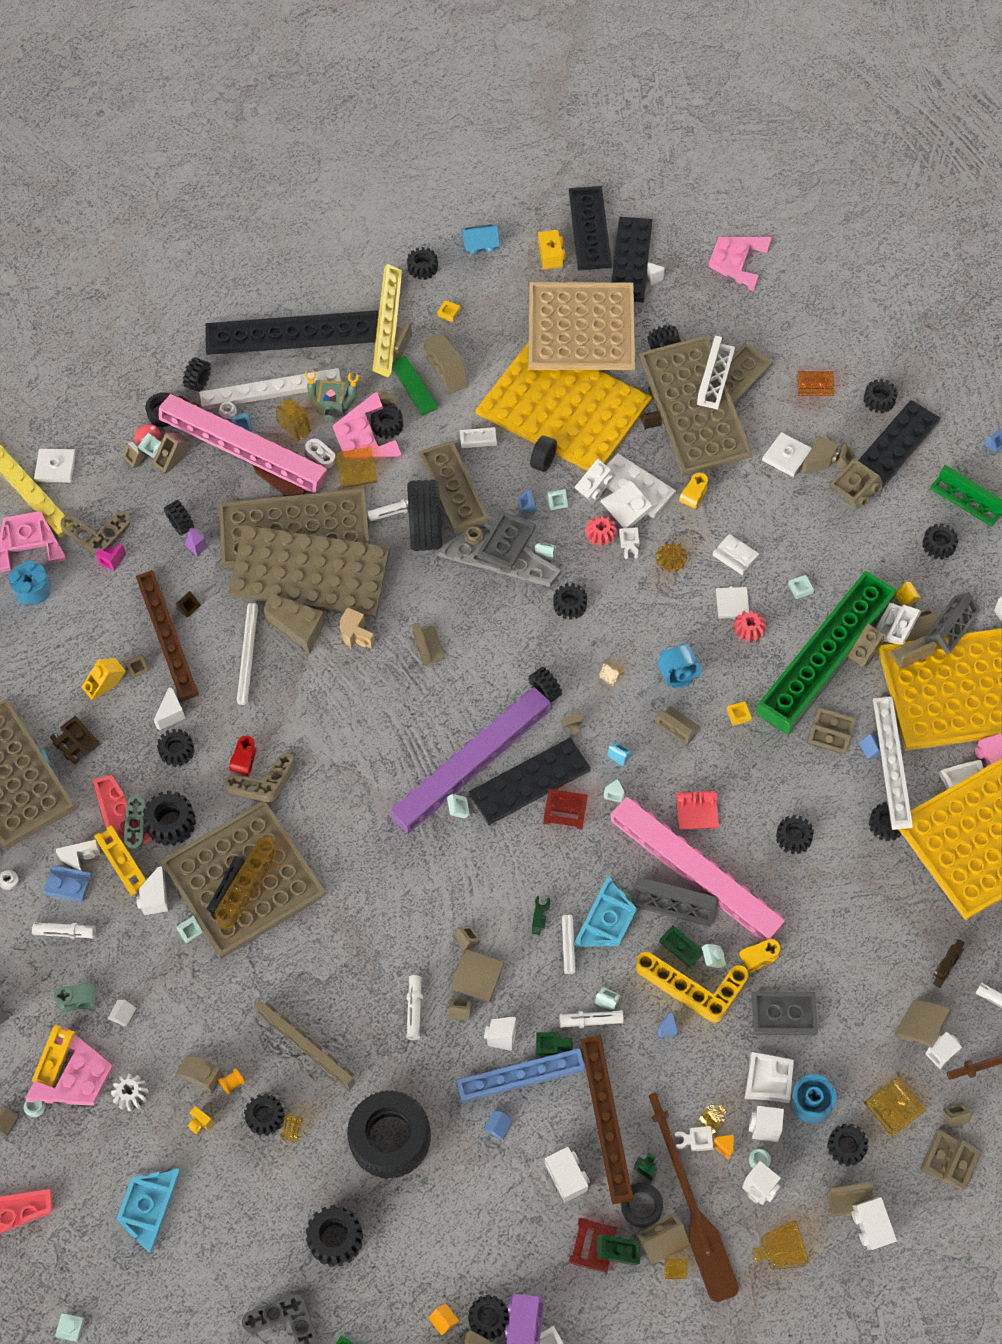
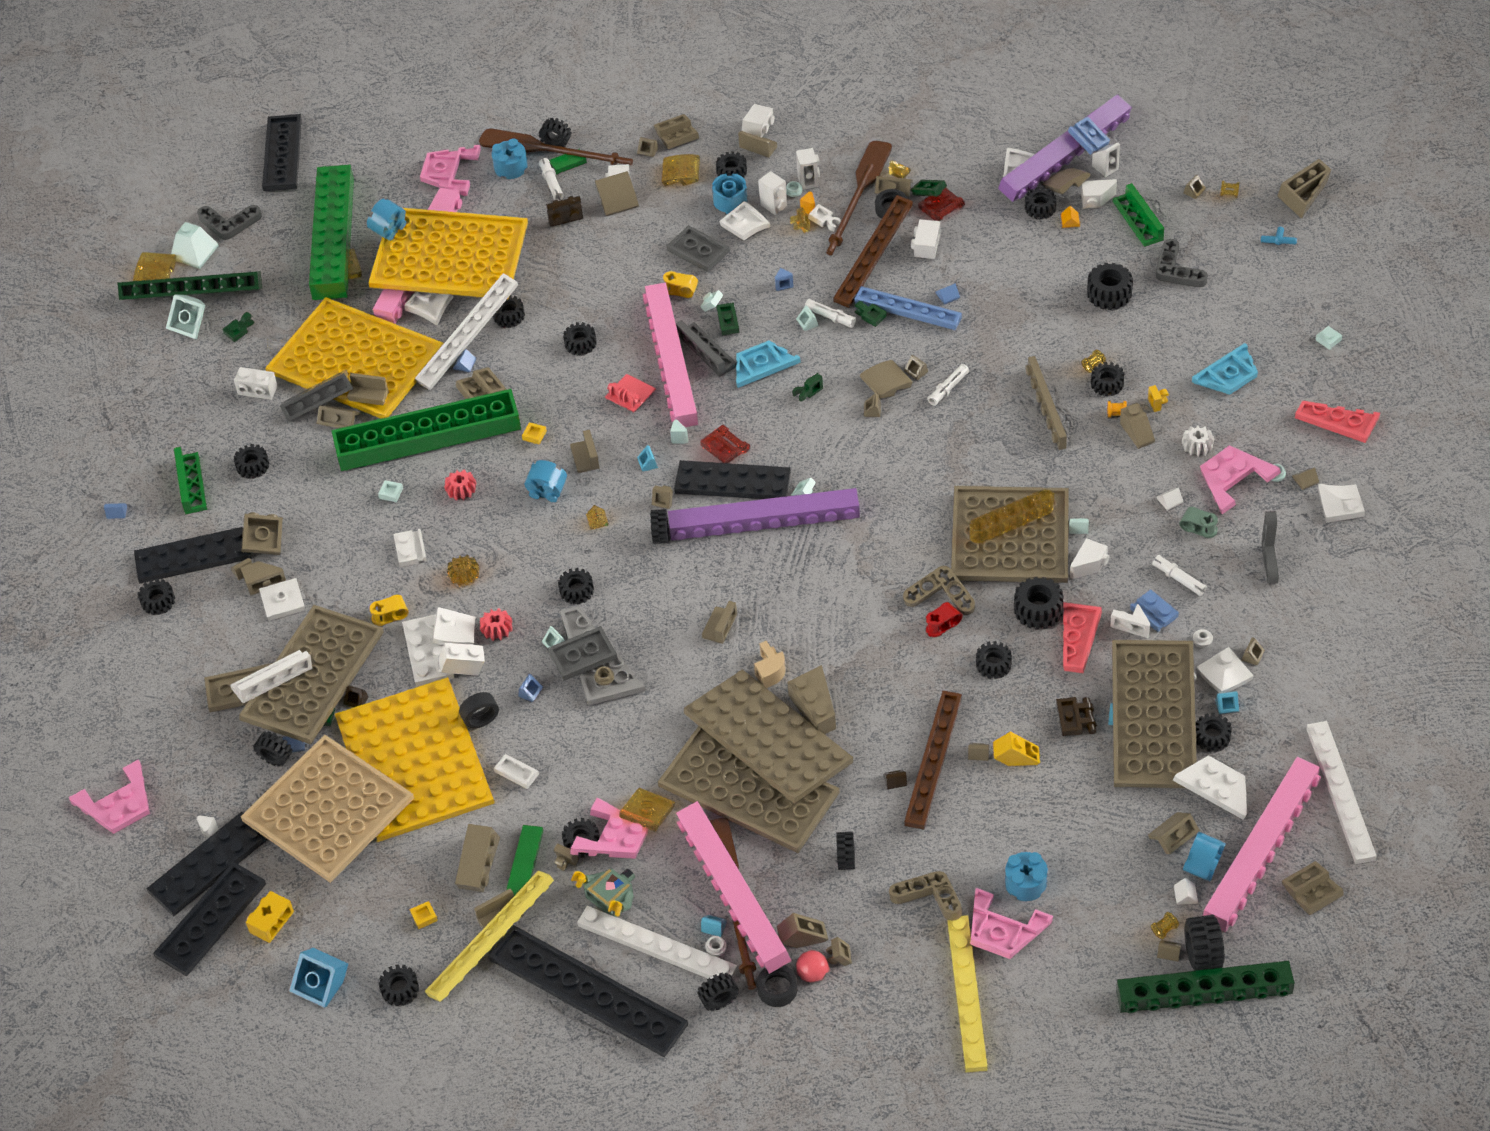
camera: 140 degrees left, 10 degrees down
yellow plate [32,1025,76,1088] -> none
white plate [34,449,76,483] -> none
yellow plate [94,825,146,897] -> none
dark pink panel [95,544,126,571] -> none
sand green beam [124,796,145,852] -> none
light aqua plate [138,433,162,458] -> none
white slope [154,688,186,730] -> none
medium lavender slope [185,528,207,556] -> none
black pin [206,856,246,915] -> none
white axle [237,603,258,705] -> none
clear yellow torso [276,398,312,441] -> none
white plate [305,439,336,468] -> none
black tyre [347,1090,431,1179] -> none
white pin [367,499,408,522] -> none
black tyre [407,479,442,551] -> none
dark tan plate [418,441,489,534] -> none
white slope [484,1017,516,1051] -> none
light aqua slope [547,489,568,510] -> none
white axle [562,915,575,974] -> none
white plate [619,527,639,559] -> none
dark green plate [634,1152,658,1181] -> none
yellow beam [636,952,748,1023] -> none
white piece [716,586,749,620] -> none
clear yellow torso [752,1220,809,1270] -> none
clear orange plate [797,371,835,396] -> none
dark tan brick [847,624,887,668] -> none
white slope [876,603,921,645] -> none
yellow tile [896,582,921,607] -> none

